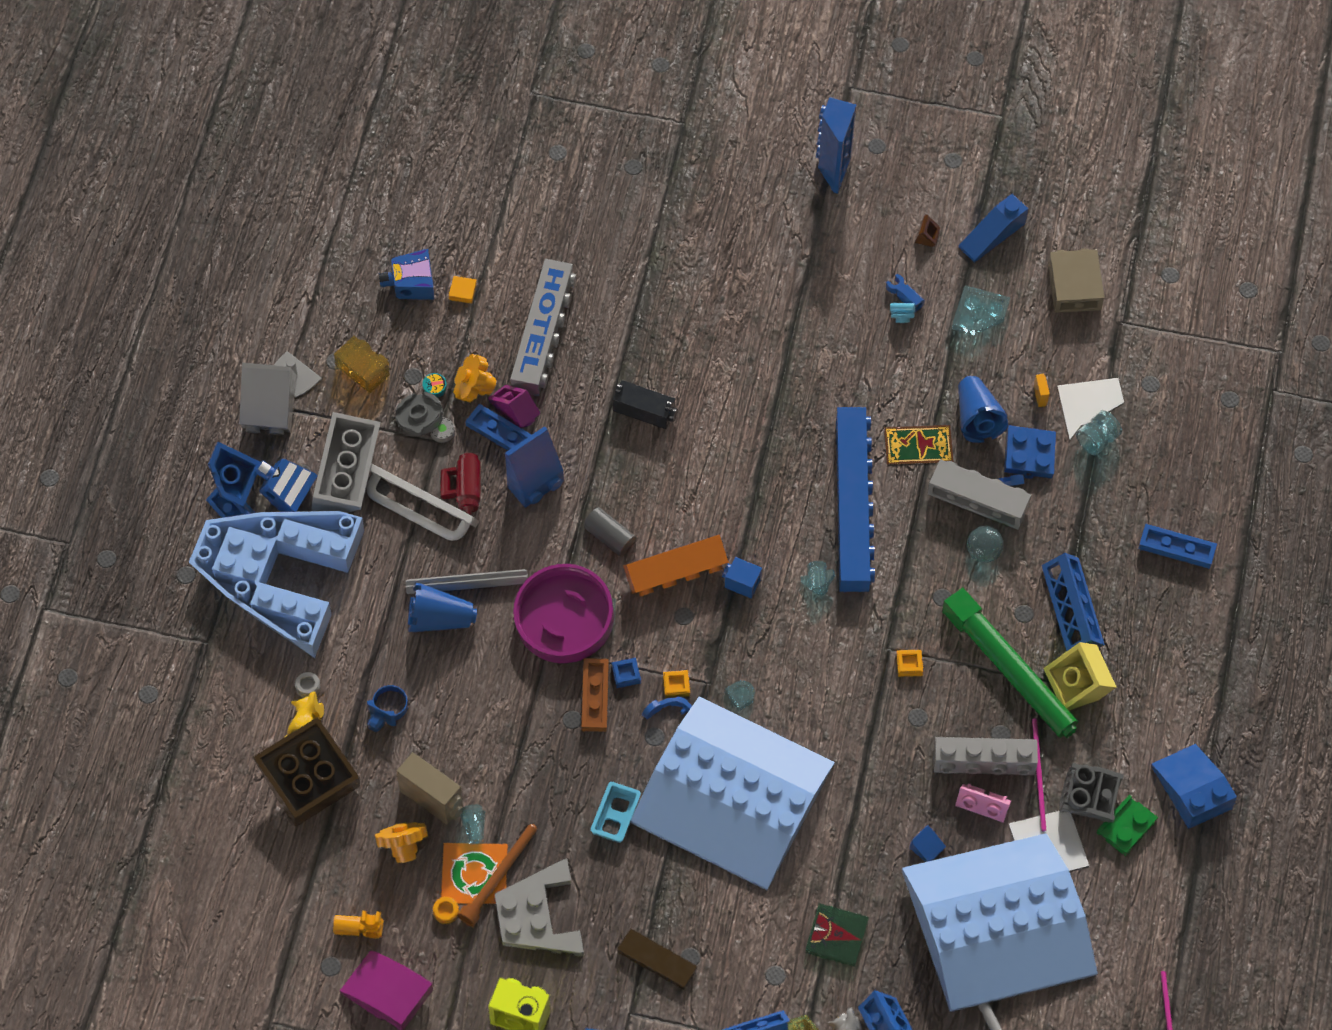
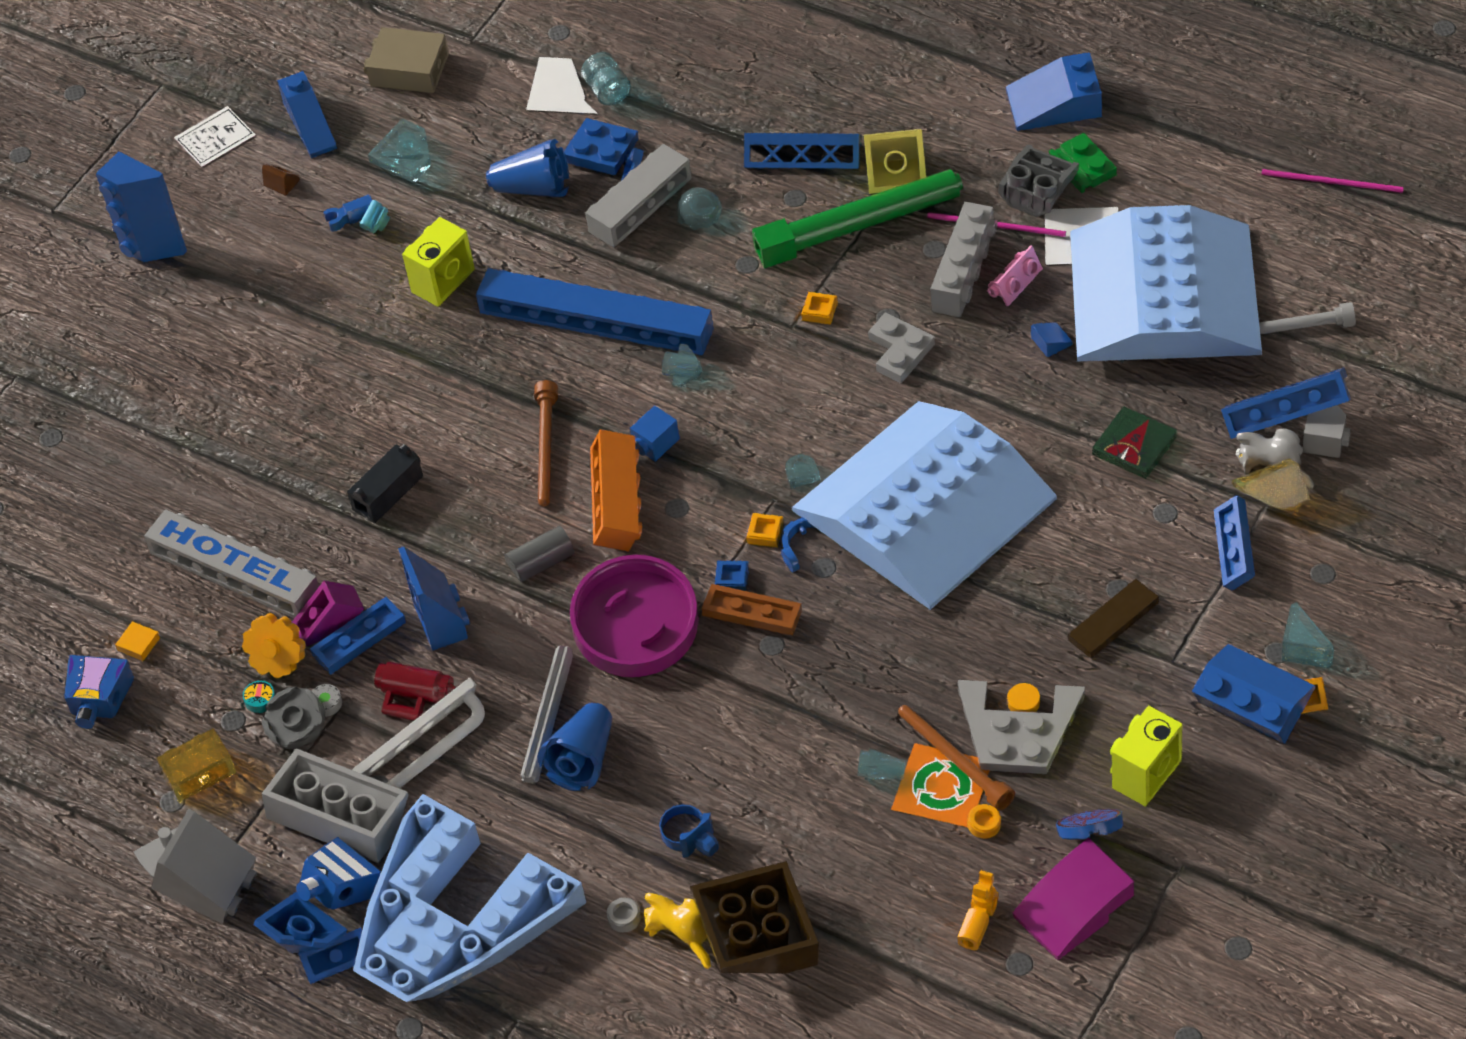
camera: 65 degrees left, 10 degrees down
light orange plant [375,822,428,863] -> none
dark tan brick [397,752,463,825] -> none
medium azure piece [591,782,641,843] -> none
sticker [884,425,953,465] -> none
light orange tile [1033,374,1050,407] -> none
blue plate [1138,524,1217,569] -> none
none -> white sticker [174,106,256,167]
none -> neon yellow brick [402,217,475,307]
none -> dark orange piece [534,380,558,507]
none -> light grey plate [868,312,935,383]
none -> light orange tile [1007,683,1040,712]
none -> blue tile [1056,809,1124,840]

